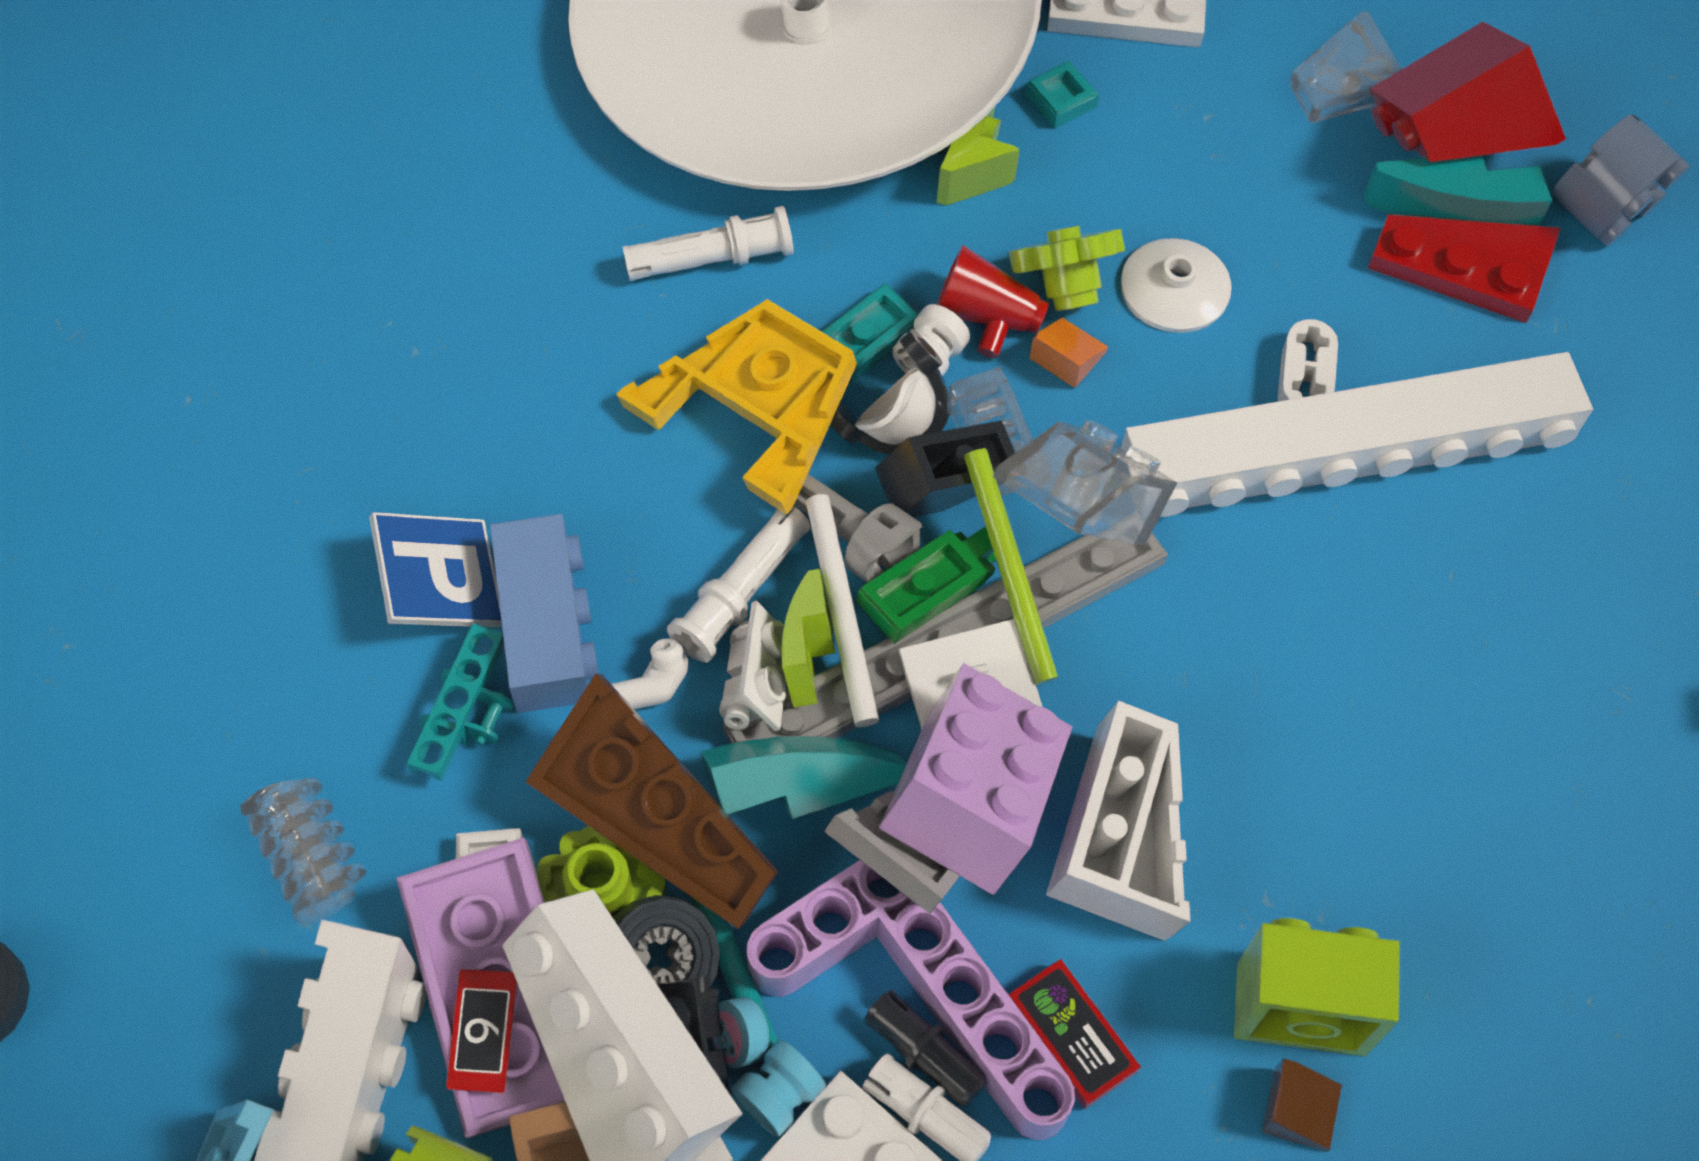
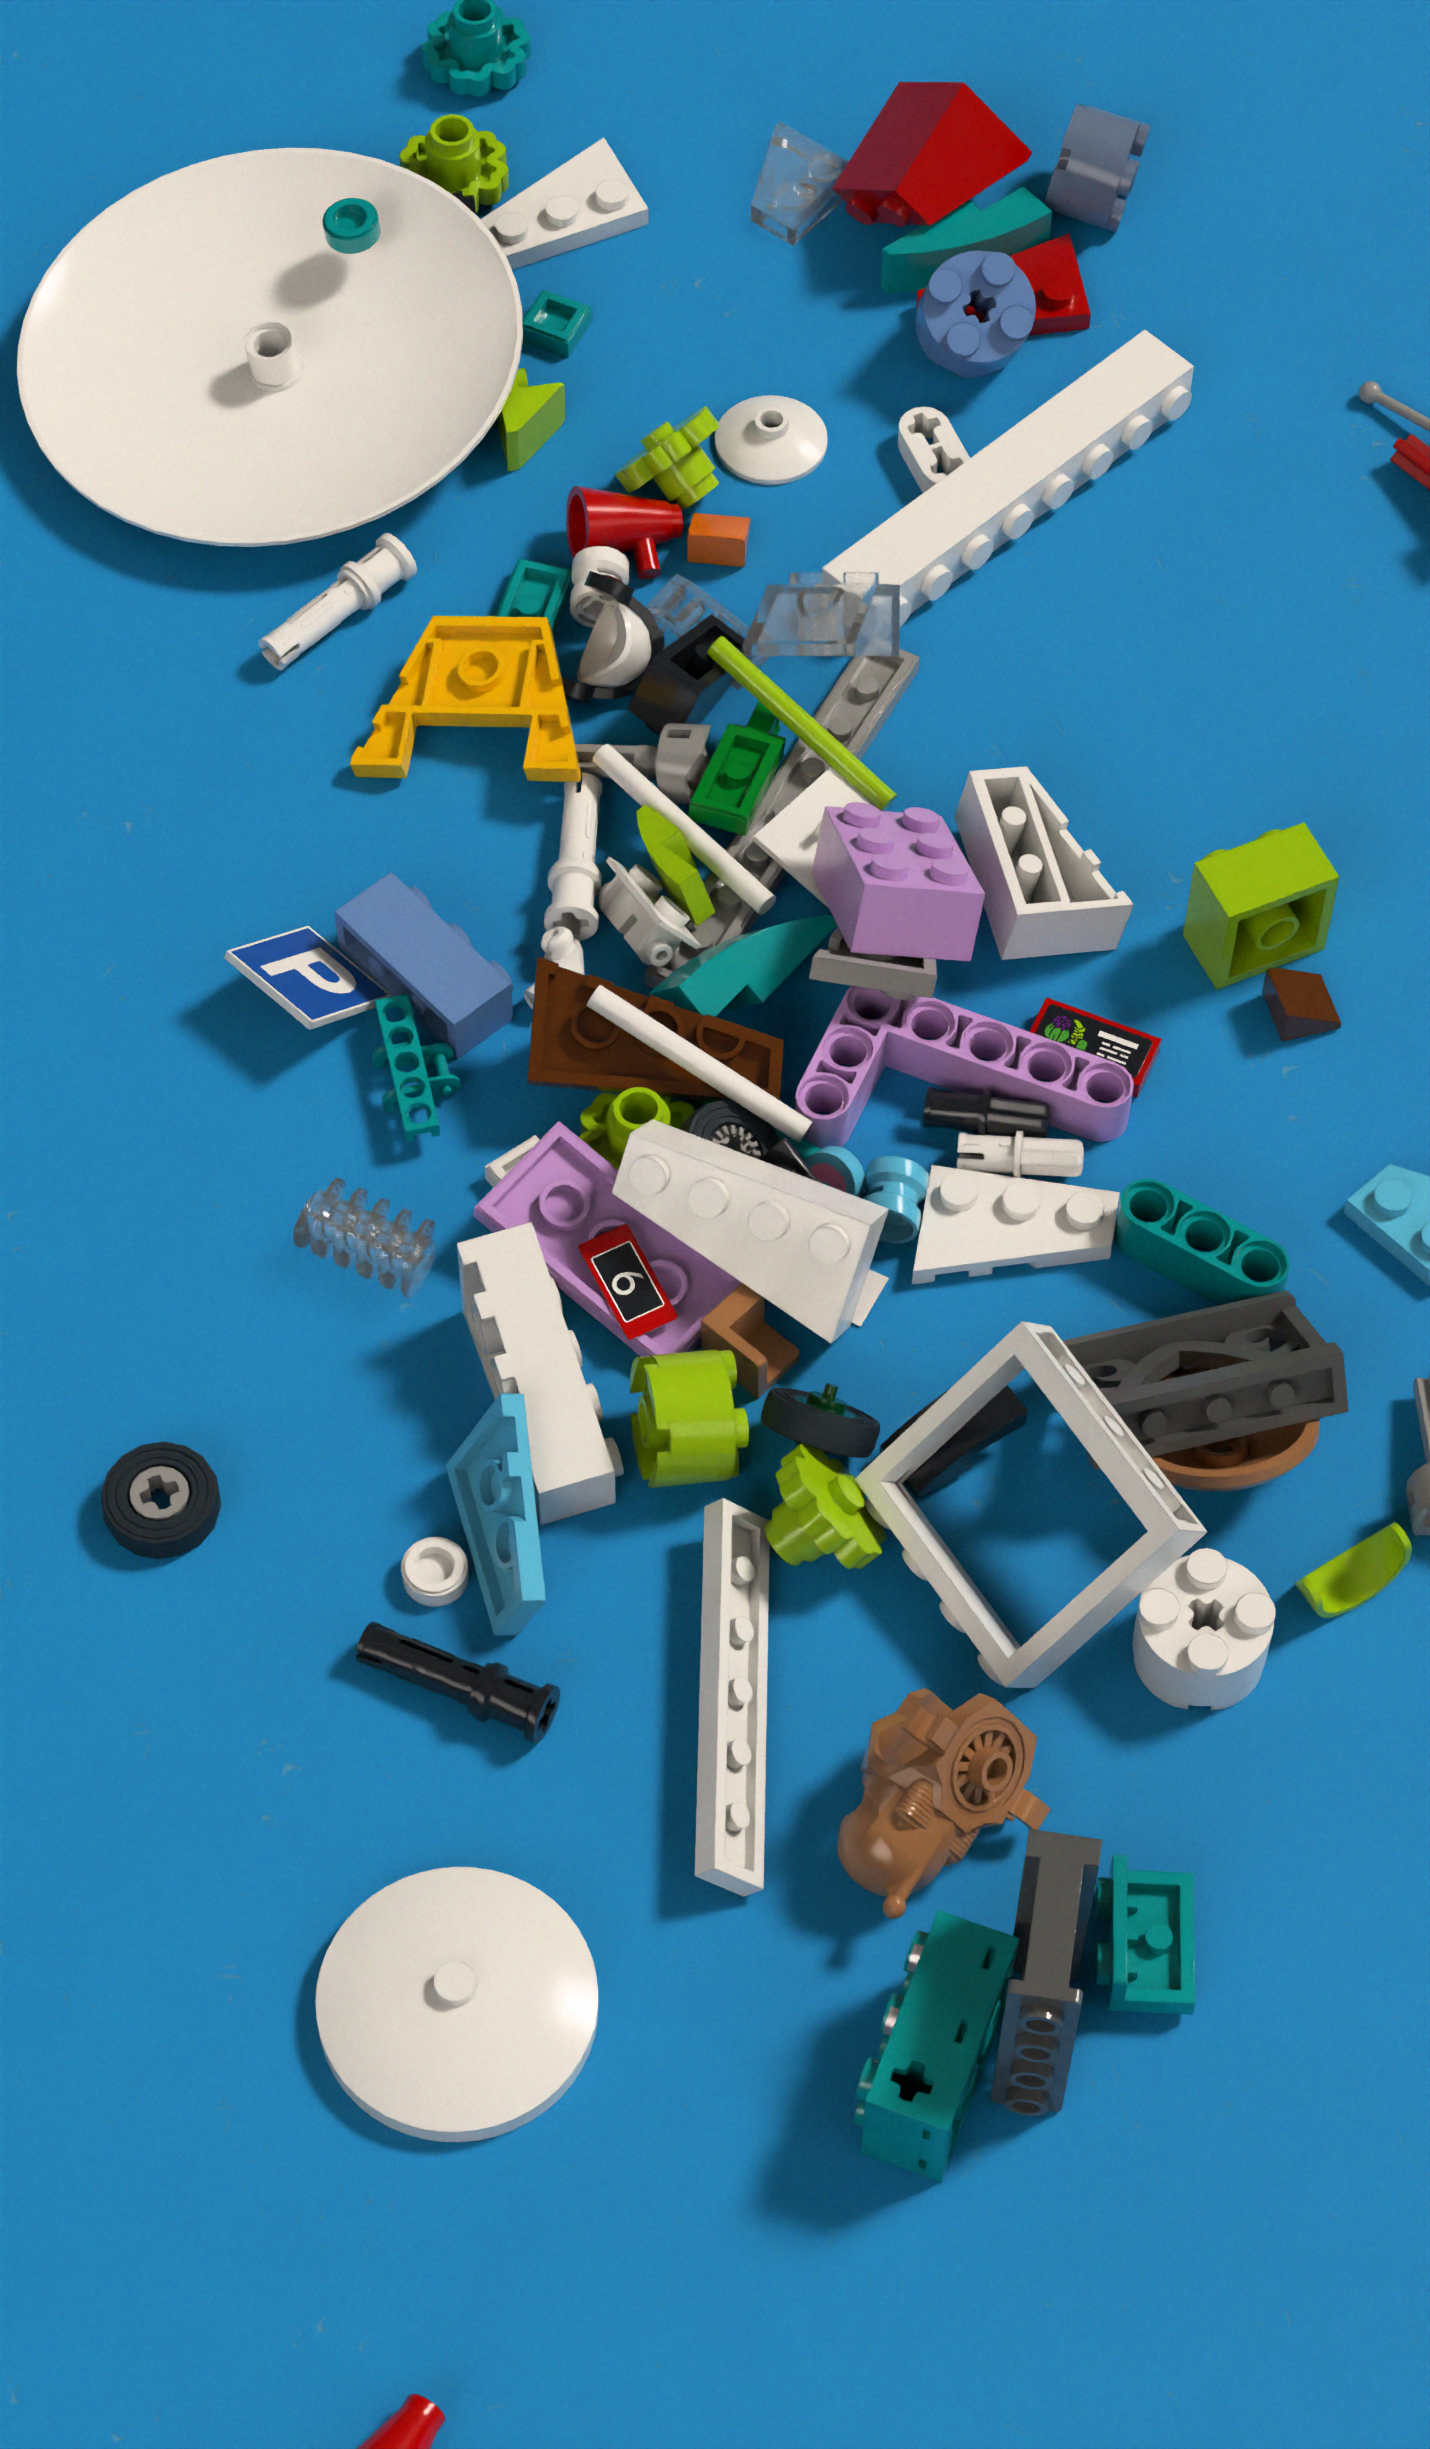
camera: 30 degrees left, 5 degrees down
none -> white bar [586,985,812,1143]
none -> medium blue brick [915,250,1036,378]

